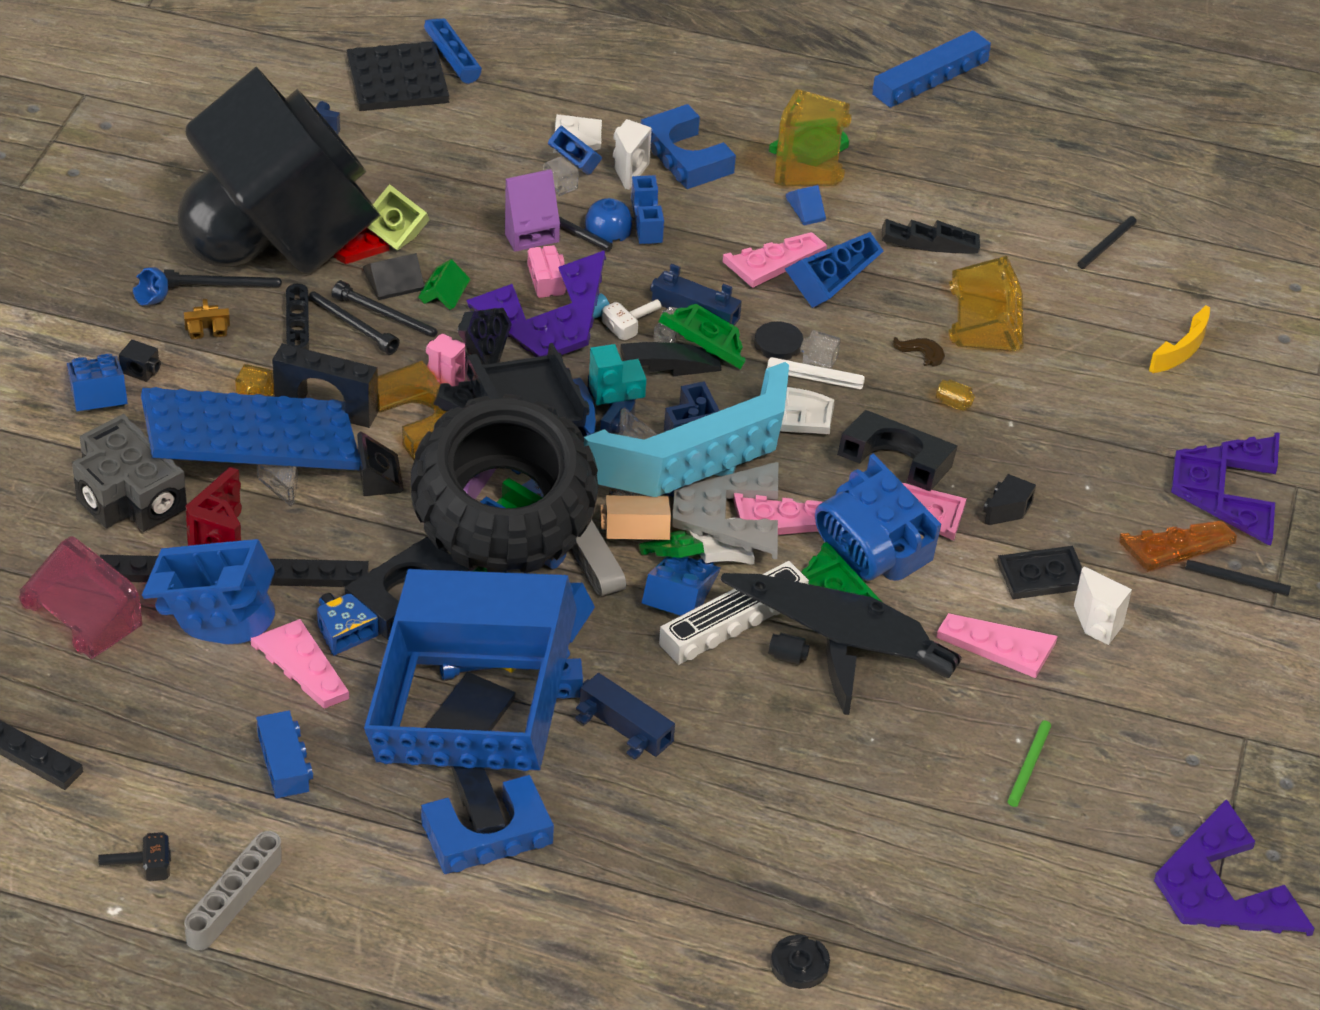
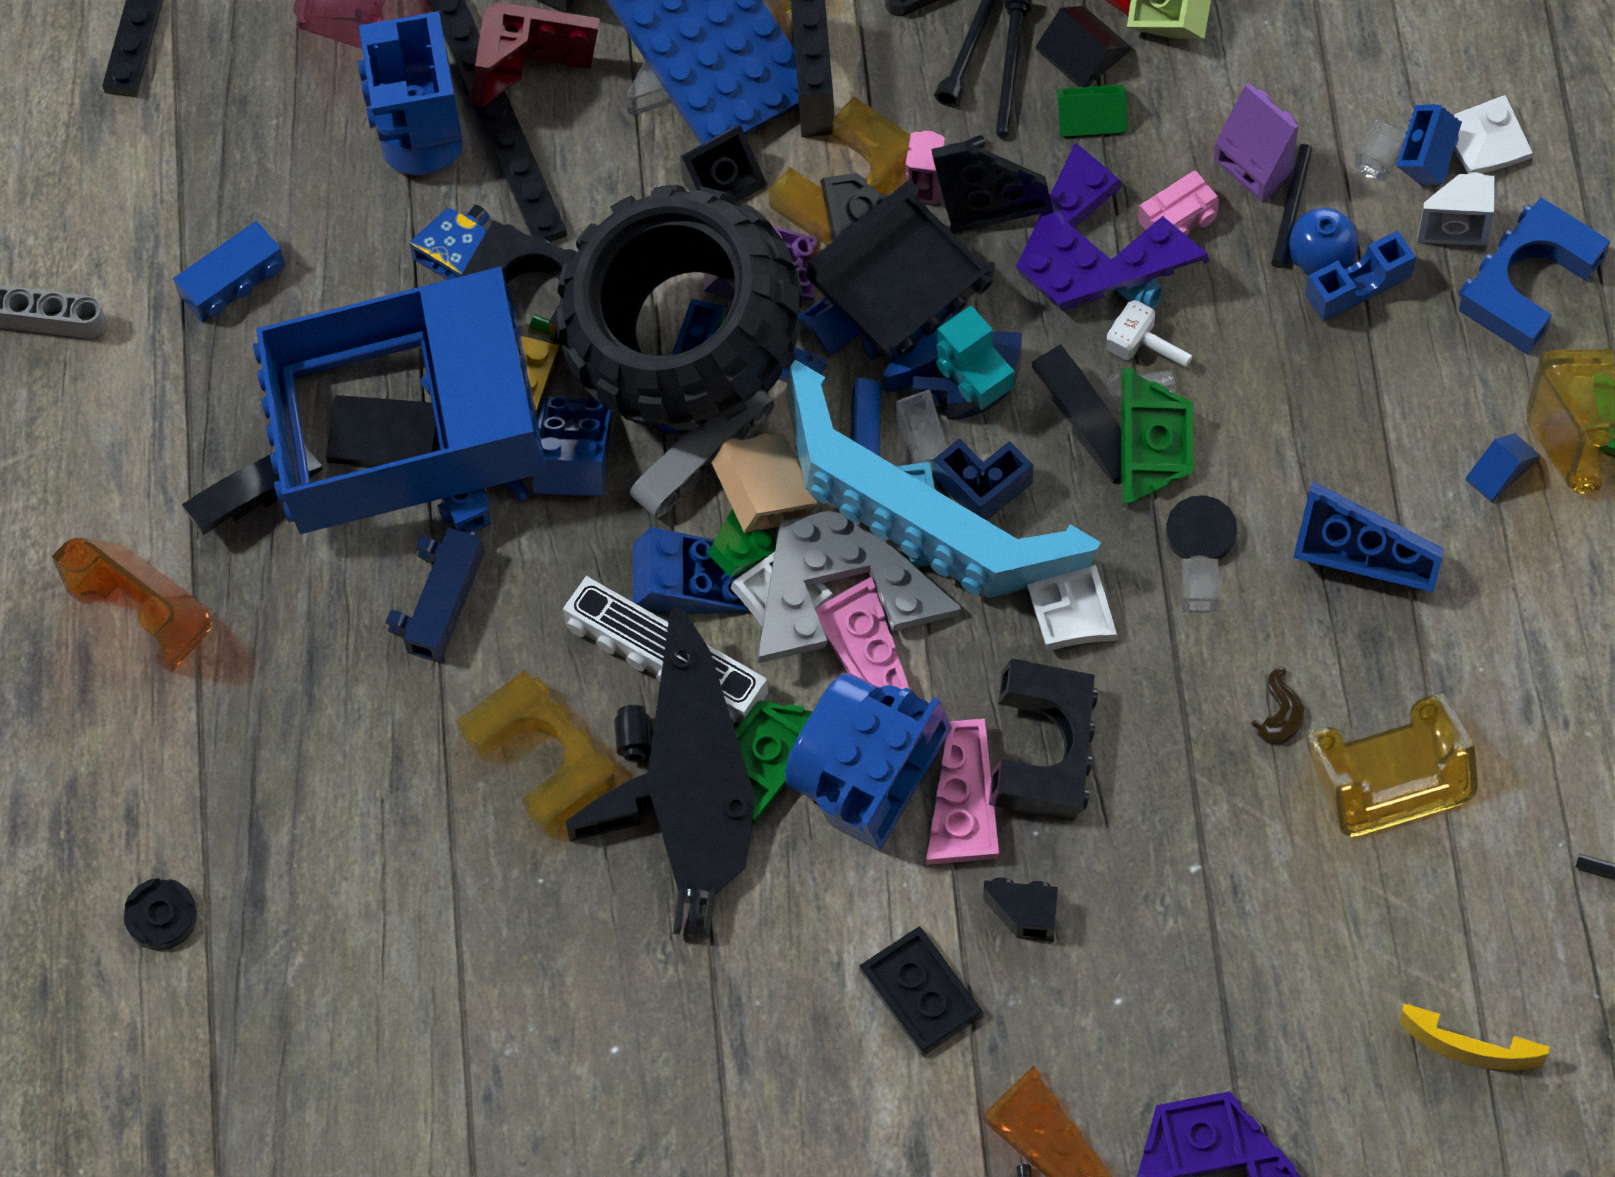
camera: 75 degrees right, 20 degrees up
black piece [98,832,171,881] -> none
bright pink wing [251,619,349,709] -> none
blue arch [421,775,554,875] -> none
dark blue brick [650,264,742,326] -> none
bright pink wing [723,232,827,288] -> none
white axle [767,357,865,390] -> none
black slope [882,219,980,253] -> none
clear yellow brick [936,380,975,411] -> none
bright pink wing [936,613,1057,678] -> none
bright green bar [1008,720,1051,807] -> none
white slope [1074,566,1132,645] -> none
none -> clear orange windscreen [51,538,212,672]
none -> clear yellow arch [456,670,616,838]

